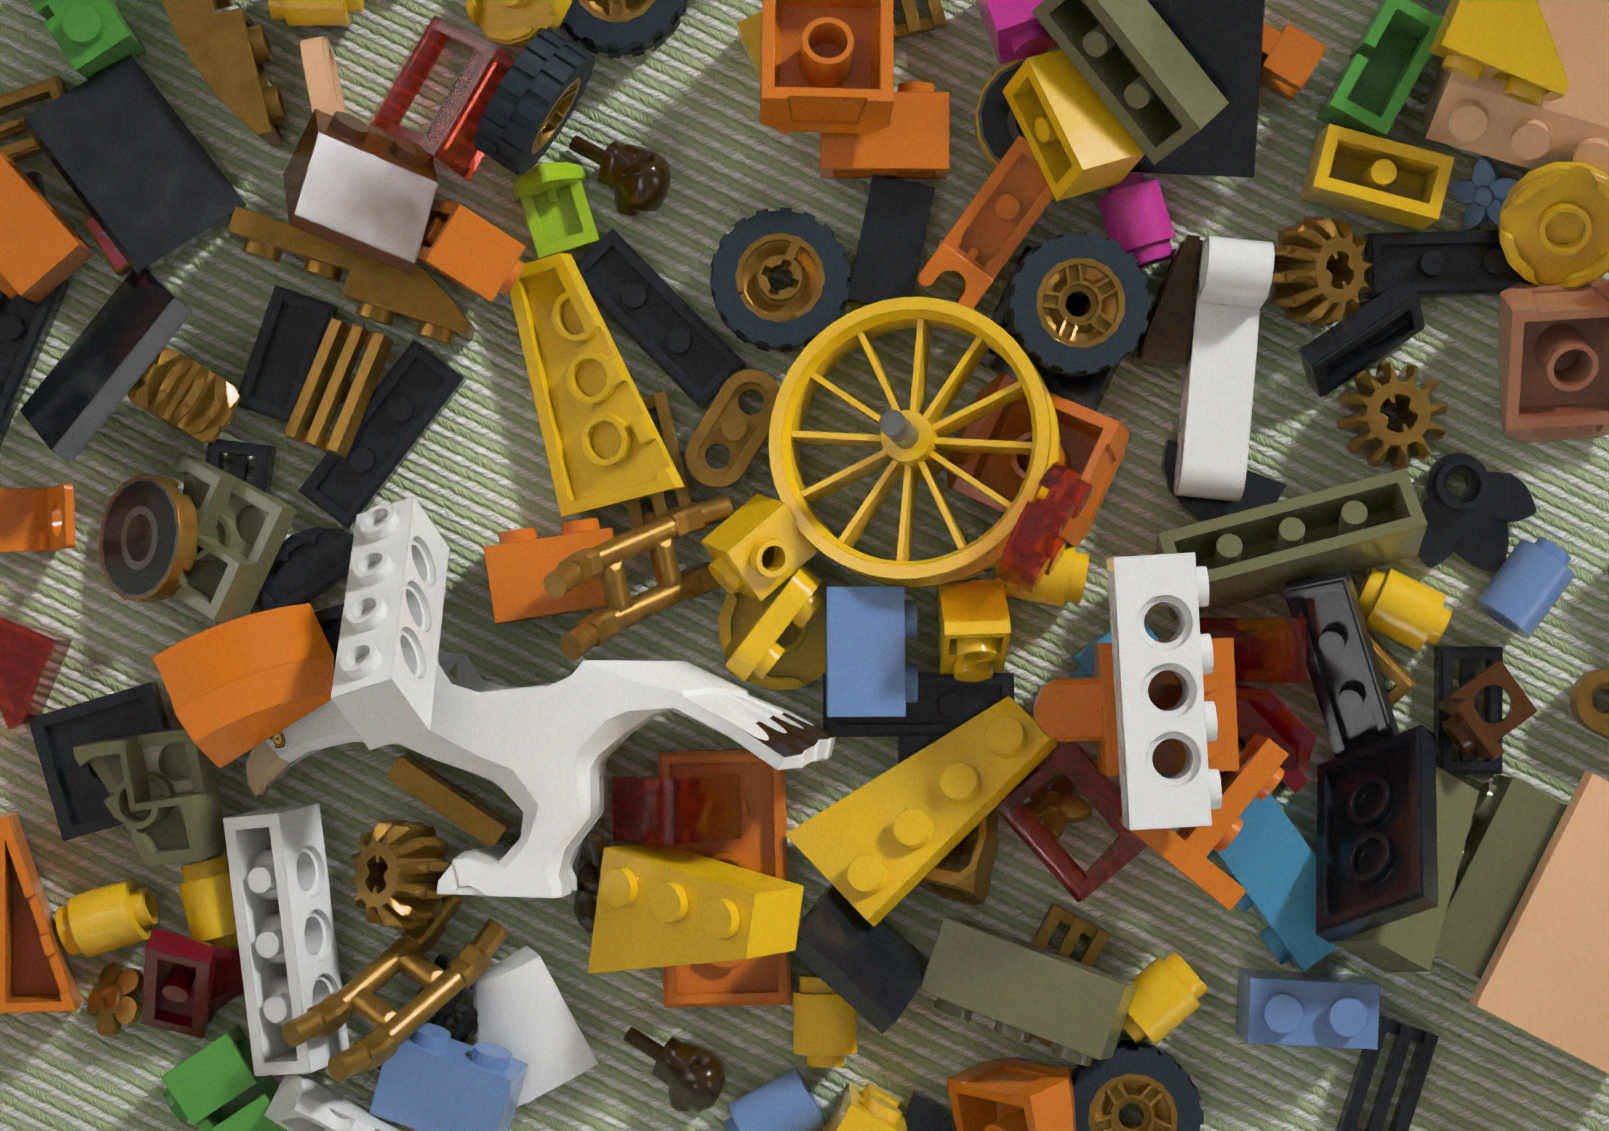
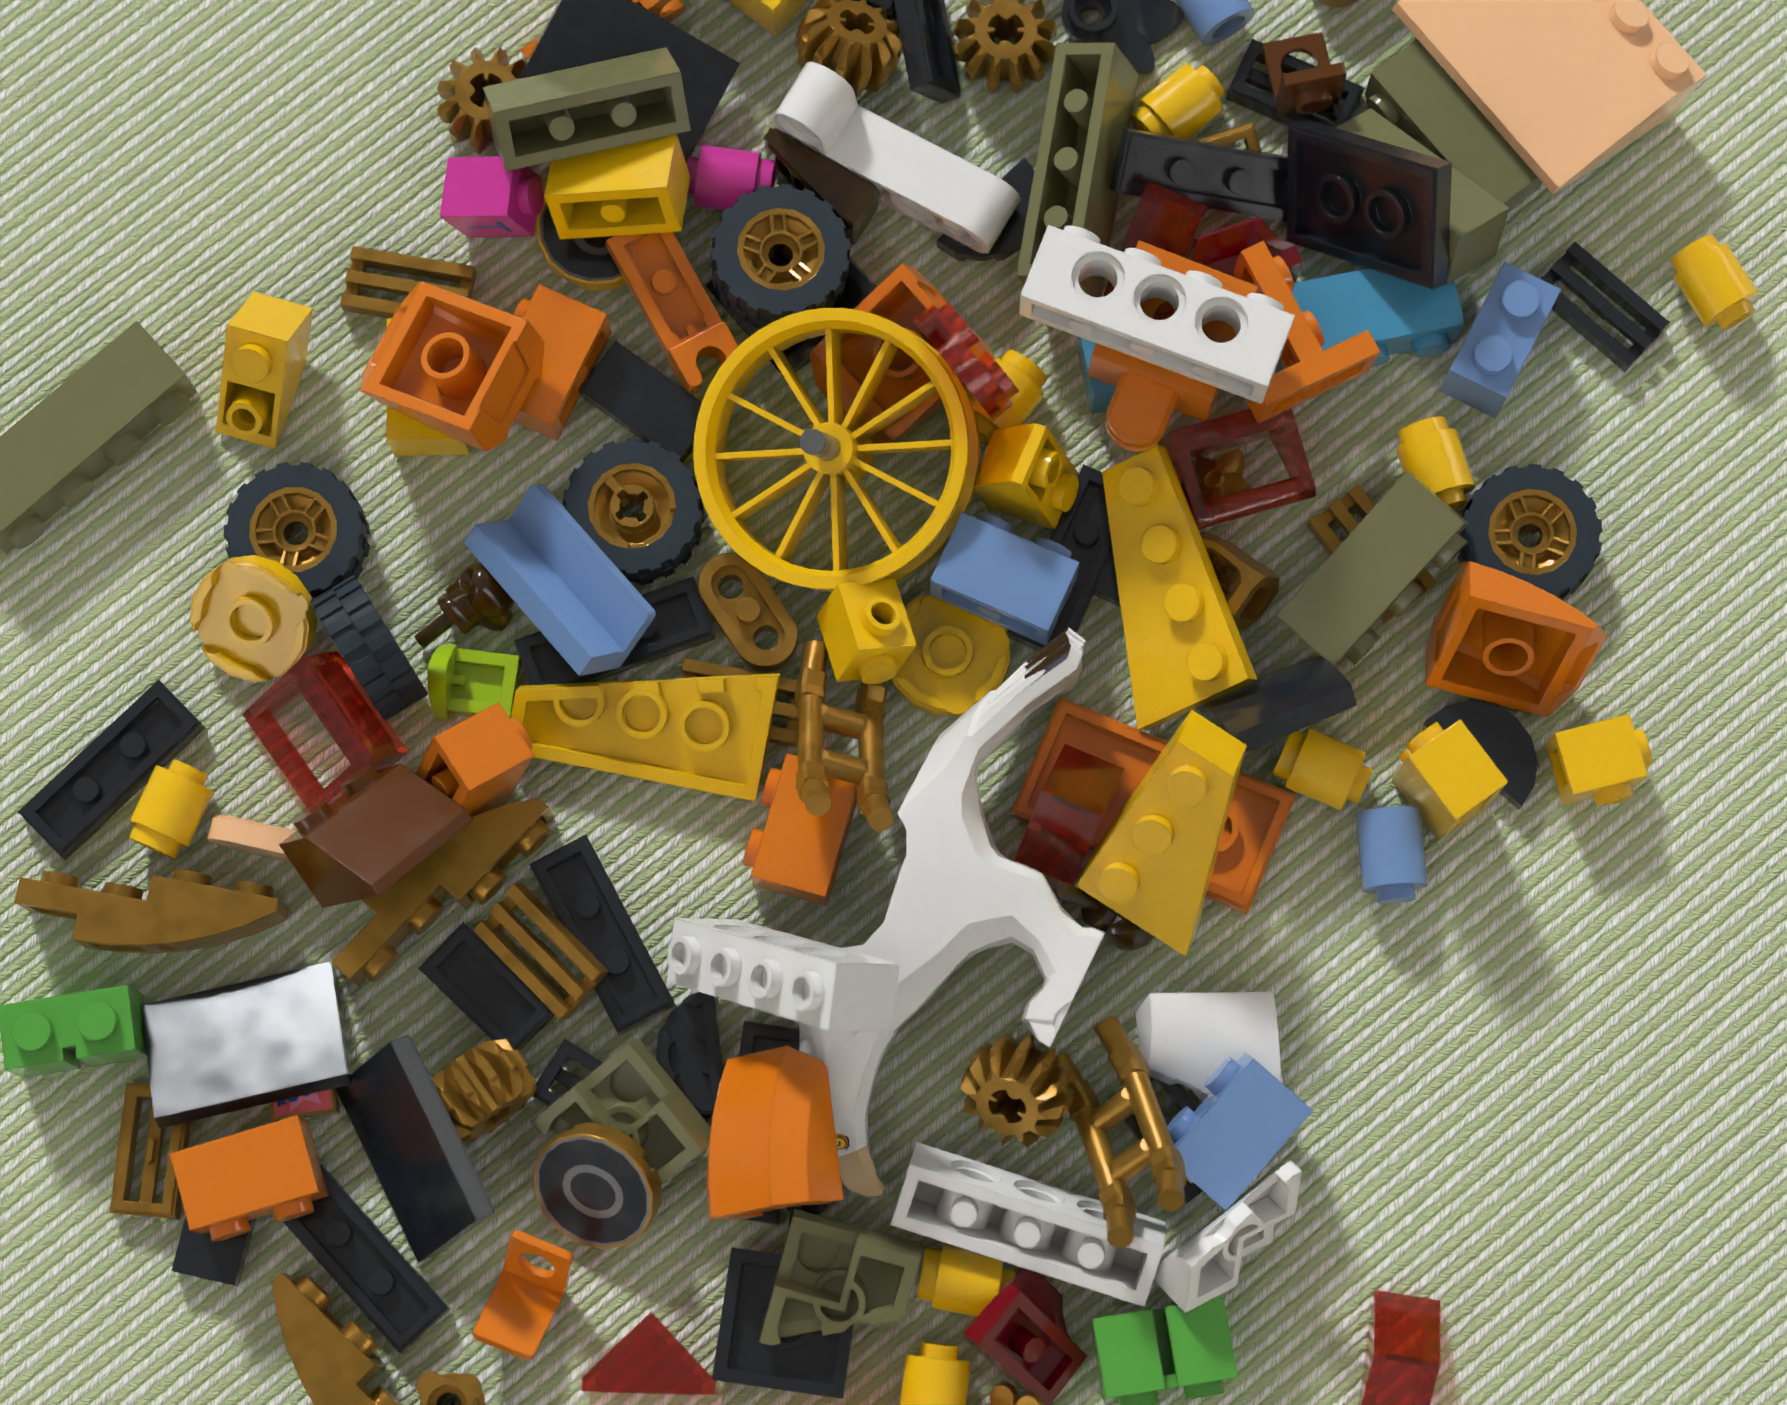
camera: 65 degrees left, 10 degrees down
pearl gold tile [387,753,513,847] -> none
dark brown piece [623,1027,725,1112] -> none
yellow plate [724,566,825,683] -> none
none -> medium blue panel [463,484,656,676]

